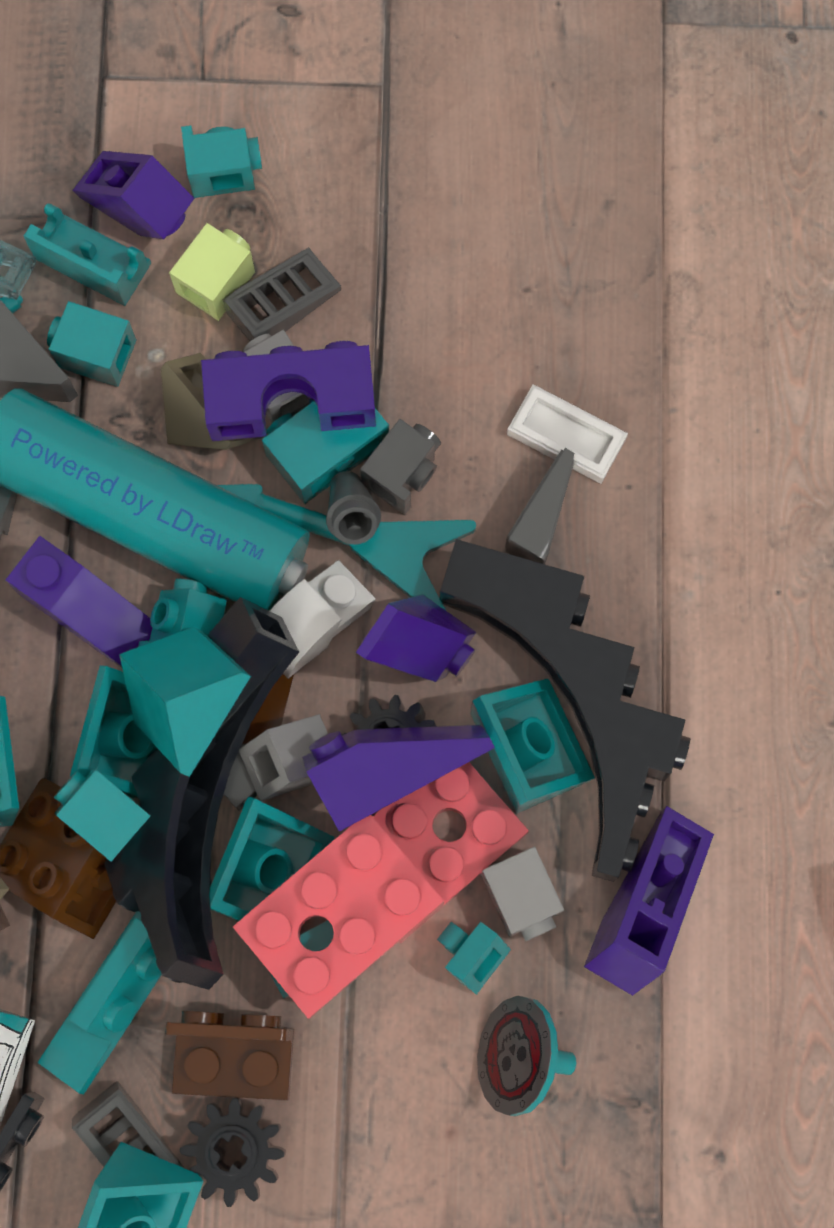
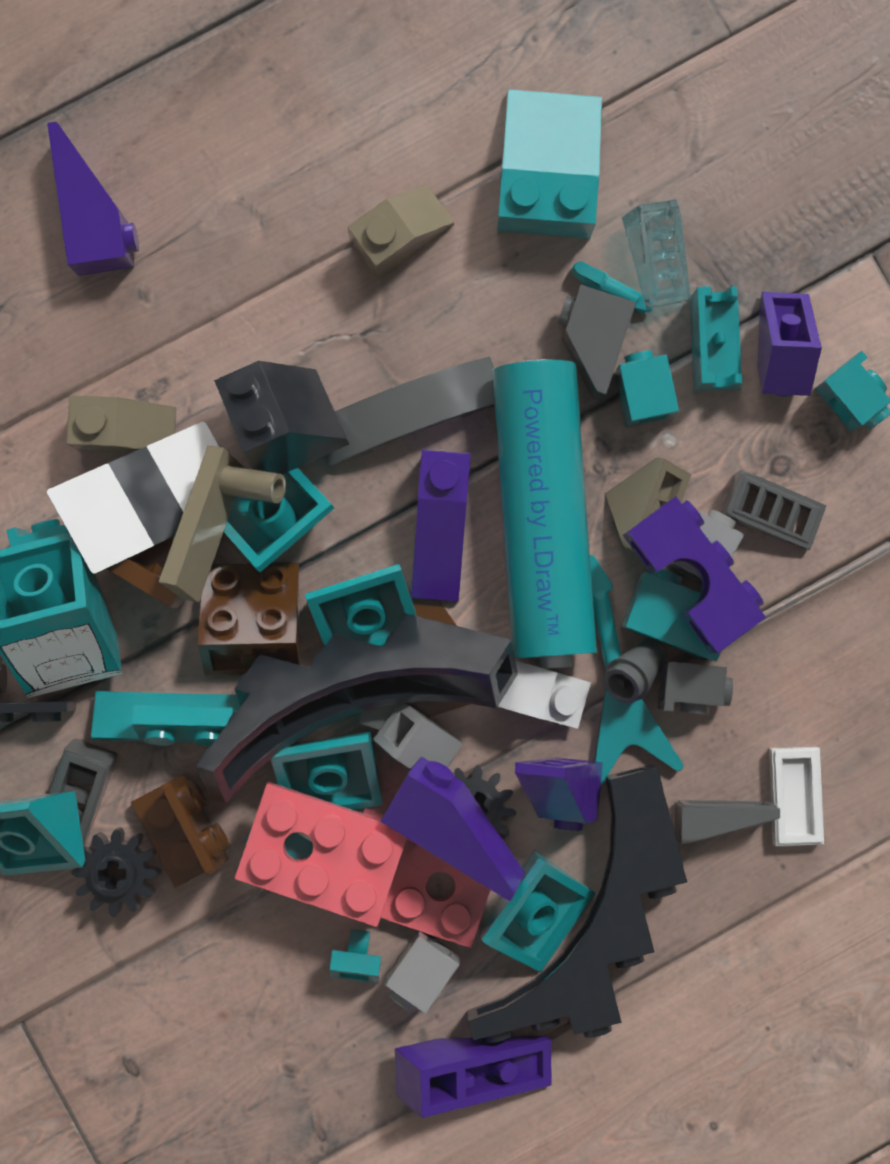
camera: 55 degrees right, 10 degrees up
teal brick [54,769,150,861] -> none
teal slope [119,627,251,777] -> none
teal brick [138,579,227,647] -> none
yellowish green brick [169,223,255,321] -> none
shield [477,996,577,1117] -> none

